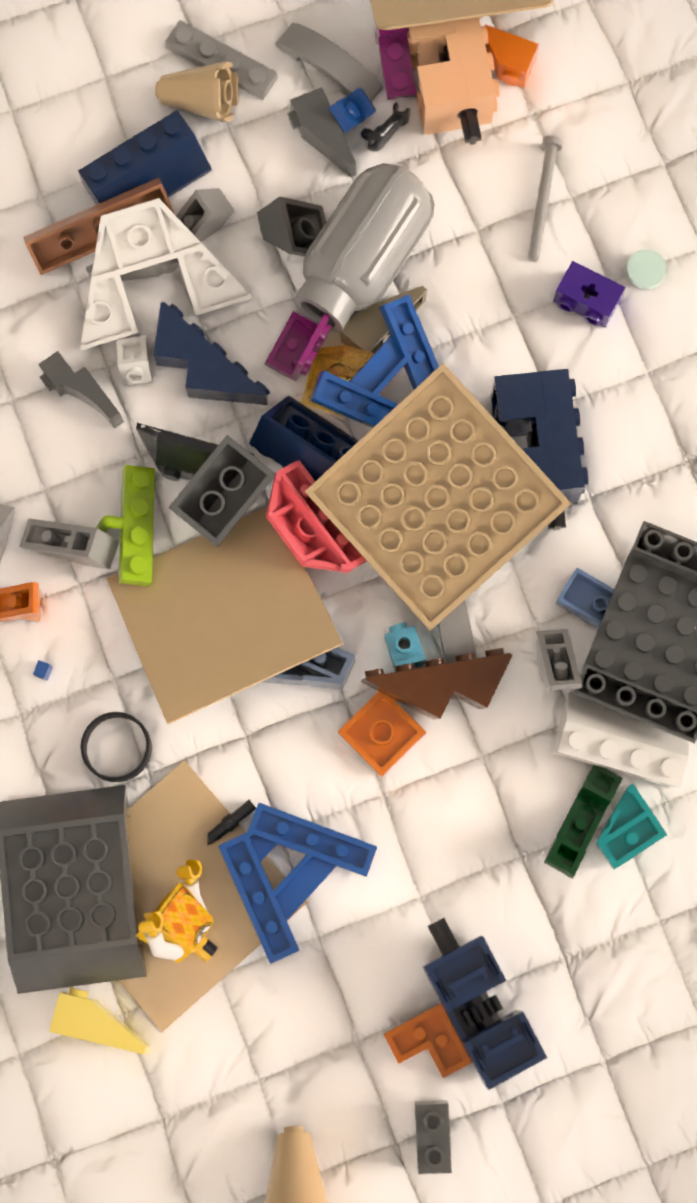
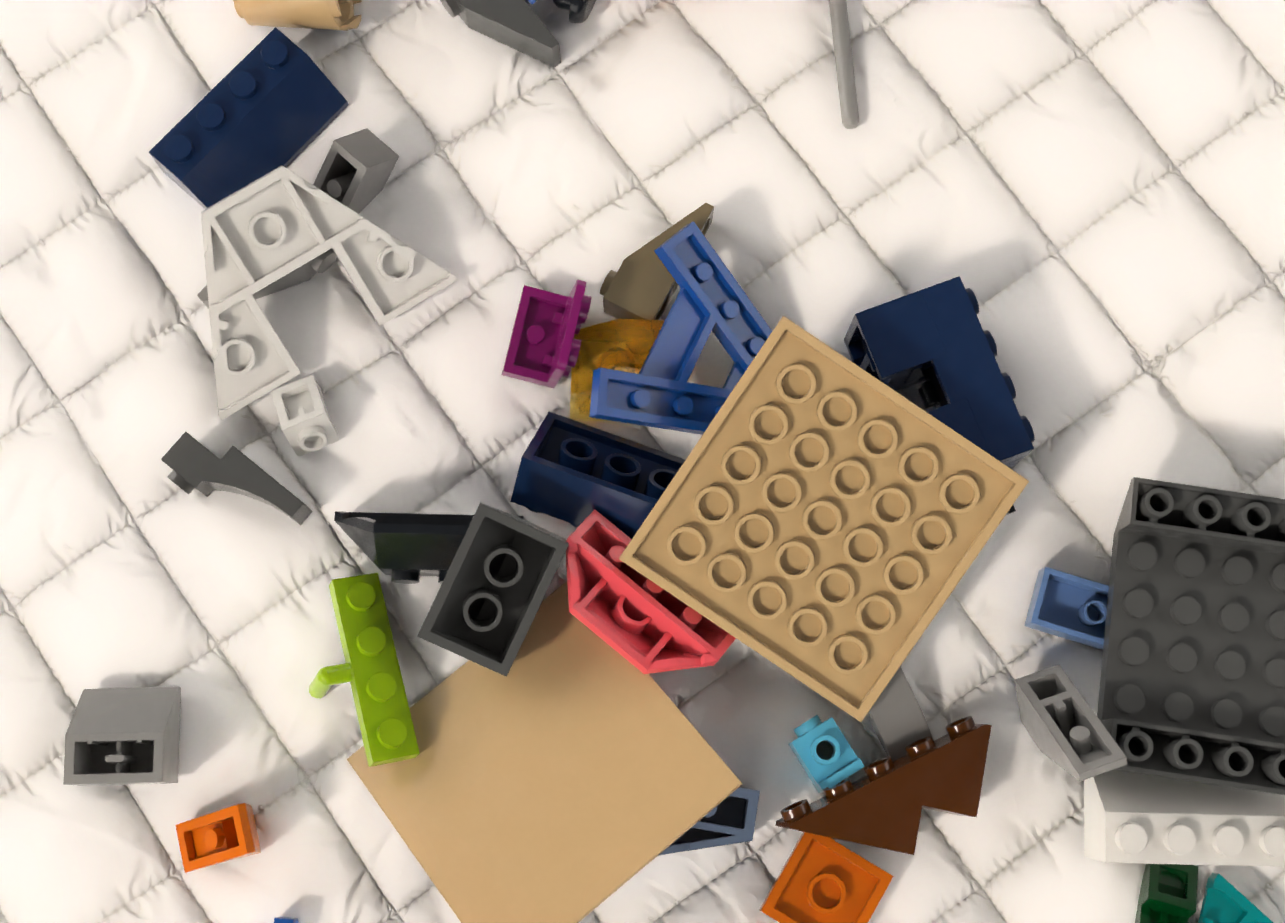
camera: 20 degrees left, 0 degrees up
light grey slope [19,518,119,570] -> none
nougat piece [23,178,175,275] -> none
dark blue slope [153,302,270,405] -> none
dark grey slope [257,196,326,257] -> none
light grey piece [293,163,435,332] -> none
dark purple brick [553,260,626,328] -> none
light aqua piece [626,250,667,289] -> none

